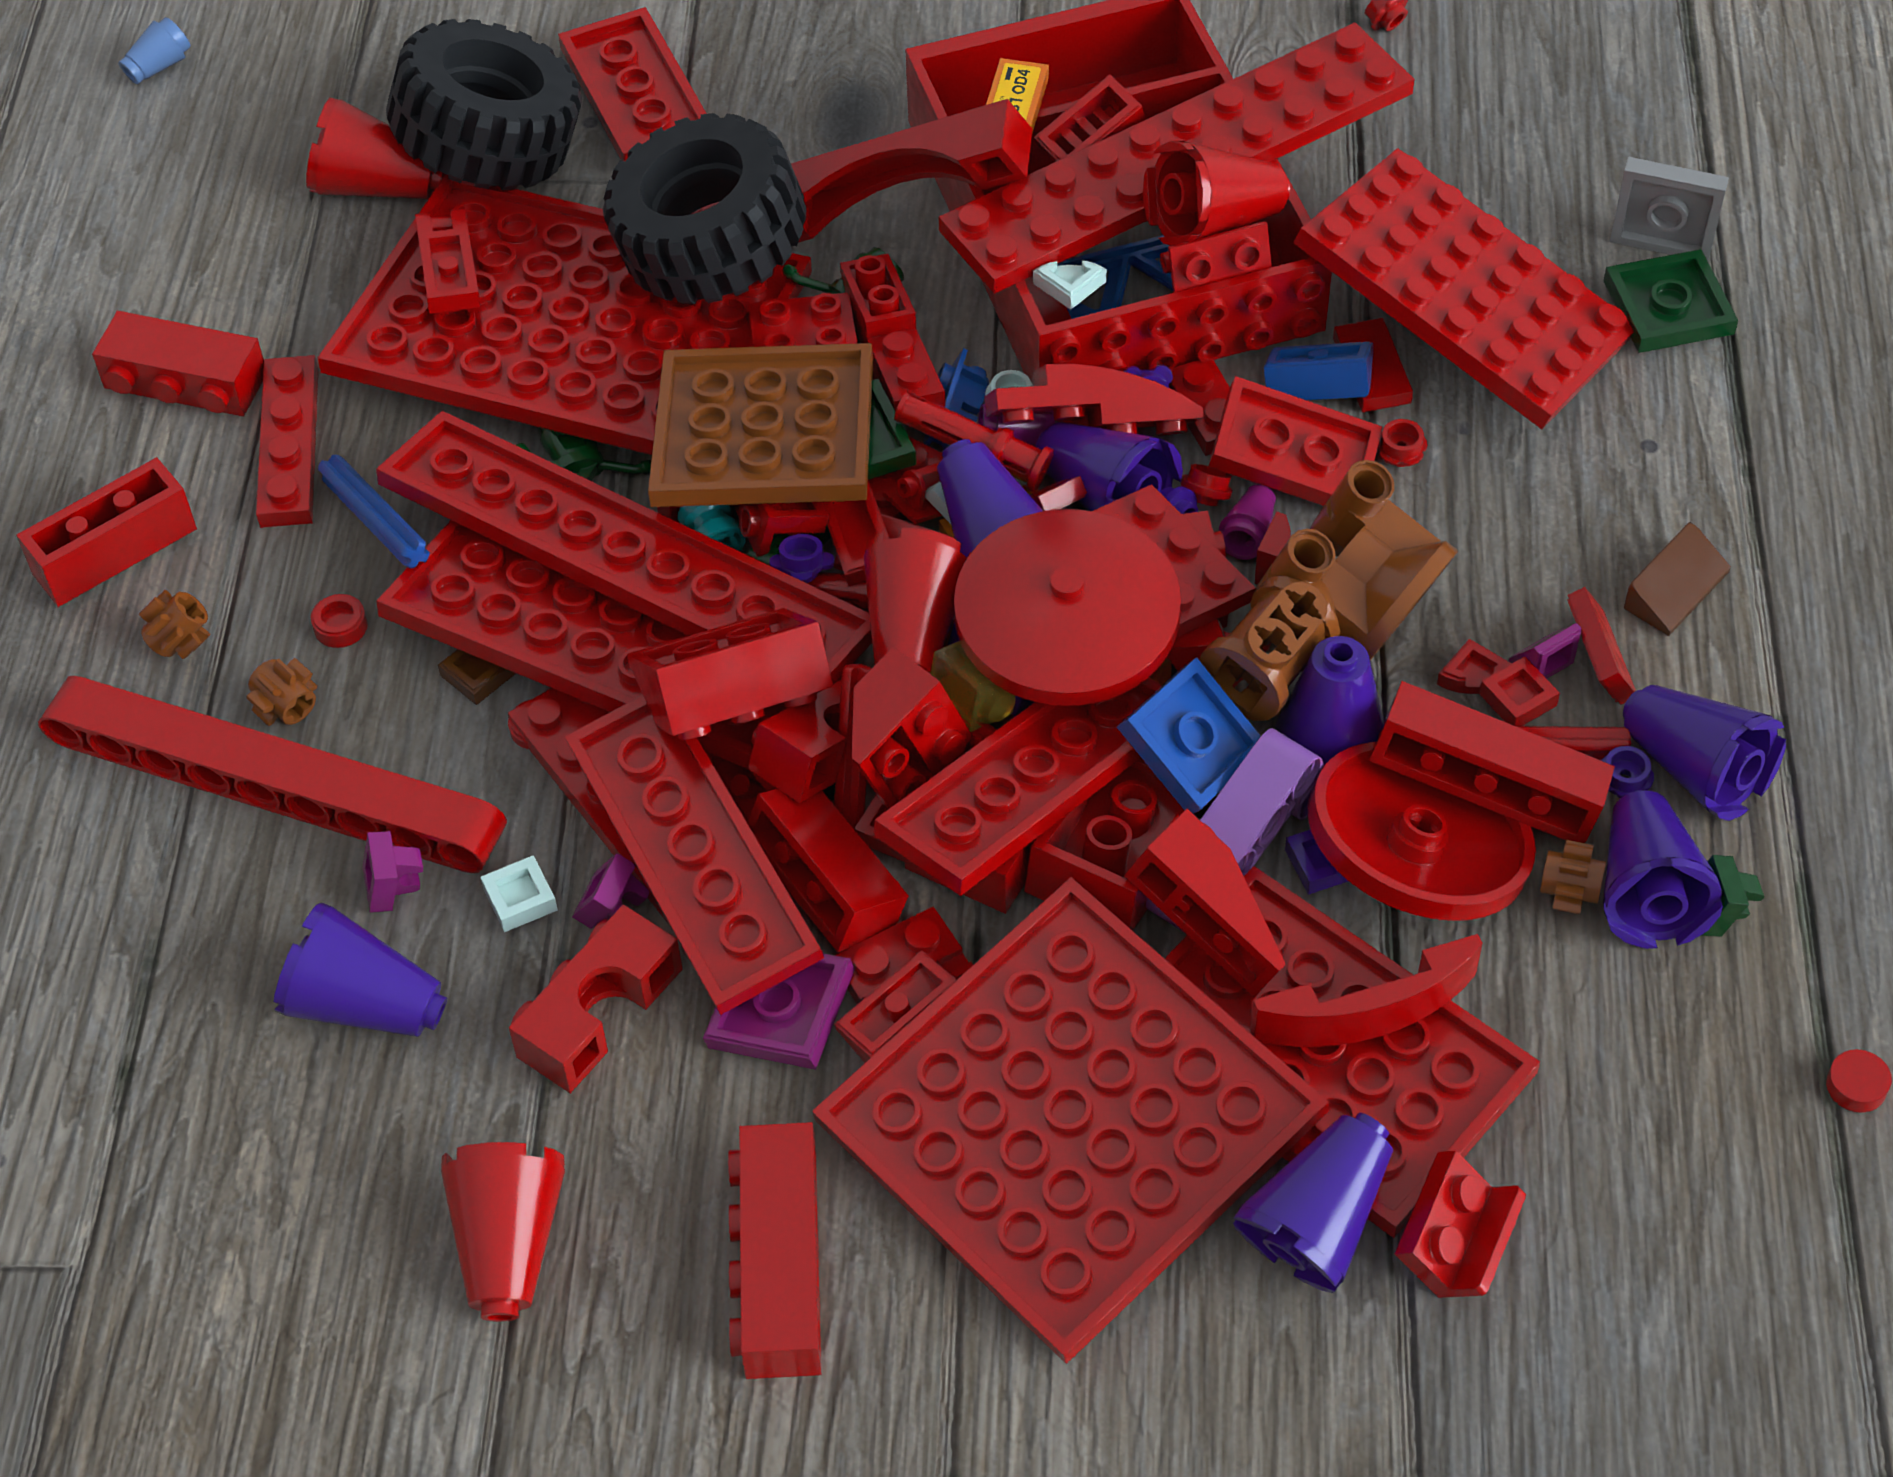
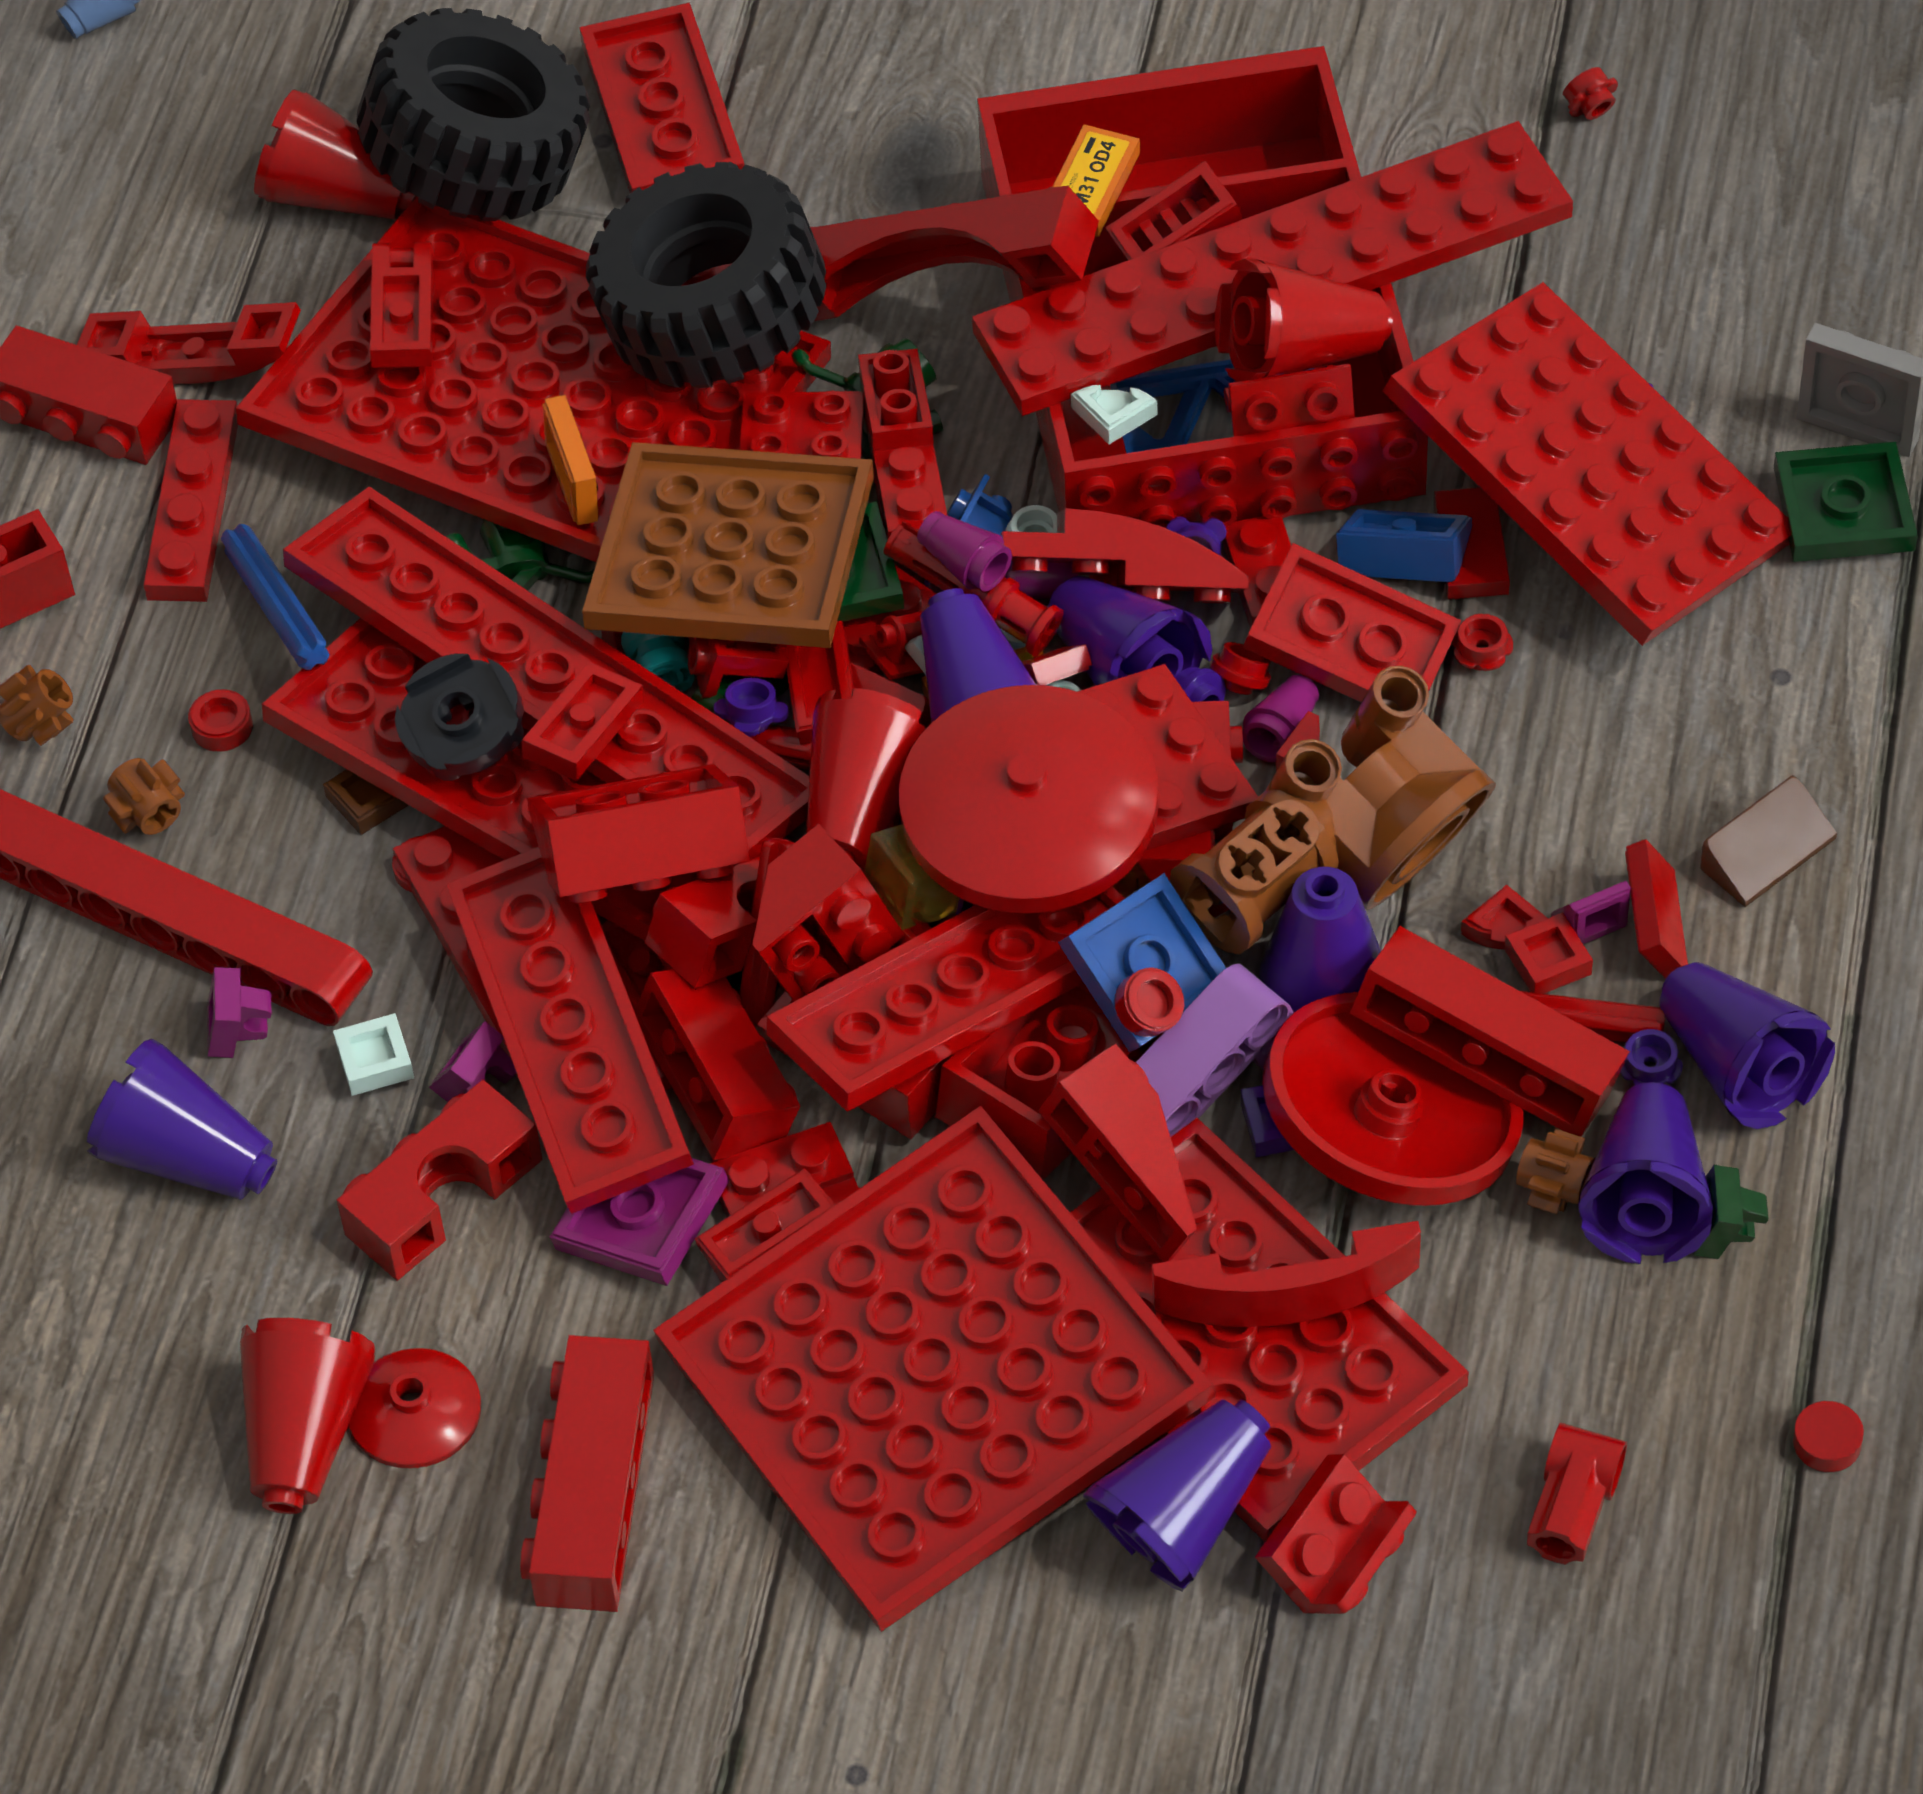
camera: 10 degrees right, 0 degrees up
none -> red slope [77,302,301,384]
none -> red dish [349,1348,481,1469]
none -> black plate [395,653,524,781]
none -> red plate [522,662,643,781]
none -> orange tile [543,395,598,525]
none -> magenta cone [917,511,1012,591]
none -> red tile [1115,968,1184,1037]
none -> red piece [1527,1422,1627,1565]

